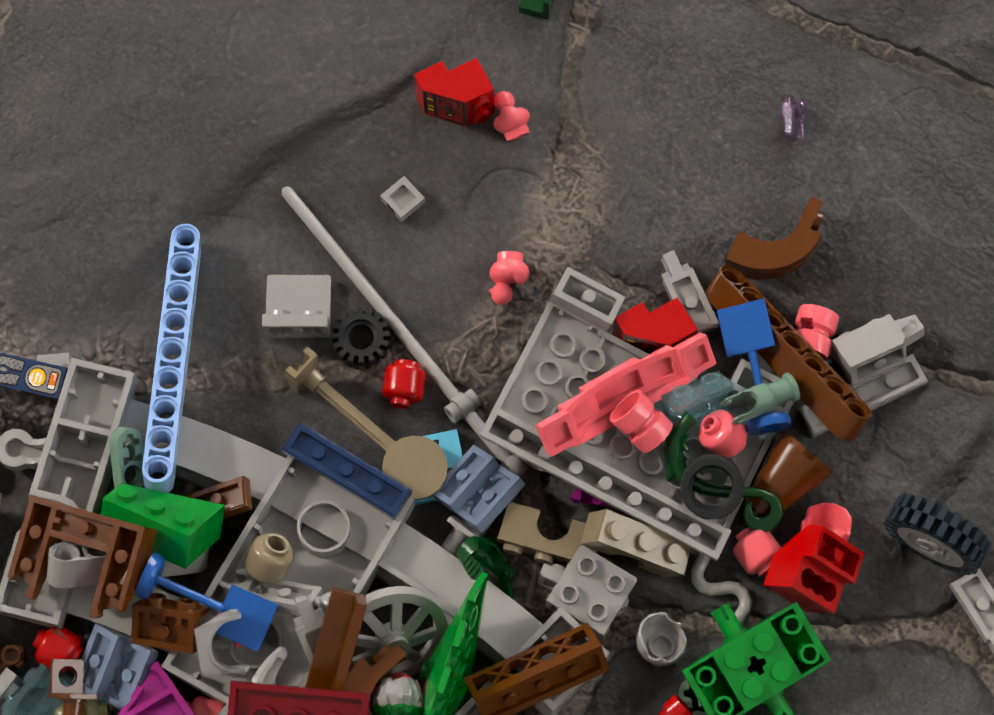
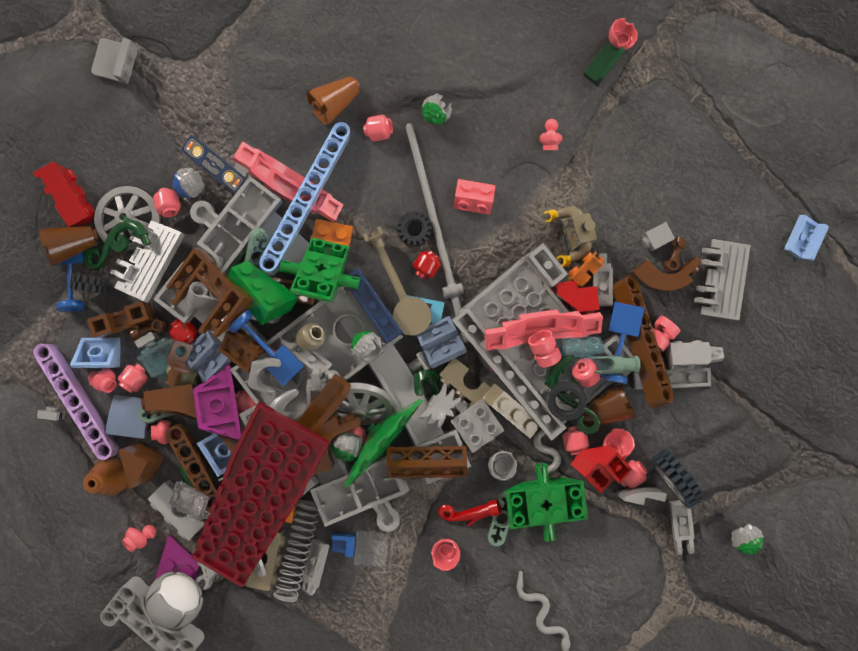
camera: 25 degrees right, 15 degrees up
light grey bracket [262,275,331,338] -> none
light grey plate [380,176,425,222] -> none
red piece [414,58,494,127] -> none
coral animal [488,251,530,305] -> none
clear purple piece [780,94,807,142] -> none
none -> coral piece [232,142,343,222]
none -> green slope [279,238,361,303]
none -> dark orange cone [306,76,360,125]
none -> orange bracket [310,219,354,246]
none -> light grey piece [351,331,382,362]
none -> coral head [363,115,393,142]
none -> light grey piece [418,383,461,429]
none -> green piece [422,93,452,125]
none -> coral bracket [453,179,495,215]
none -> dark tan torso [544,206,597,267]
none -> orange hinge [568,251,605,288]
none -> light grey slope [616,486,667,505]
none -> coral head [621,460,648,489]
none -> light grey brick [641,222,675,251]
none -> reddish brown bar [663,237,686,273]
none -> light grey hinge [694,239,751,321]
none -> light blue bracket [784,215,829,261]

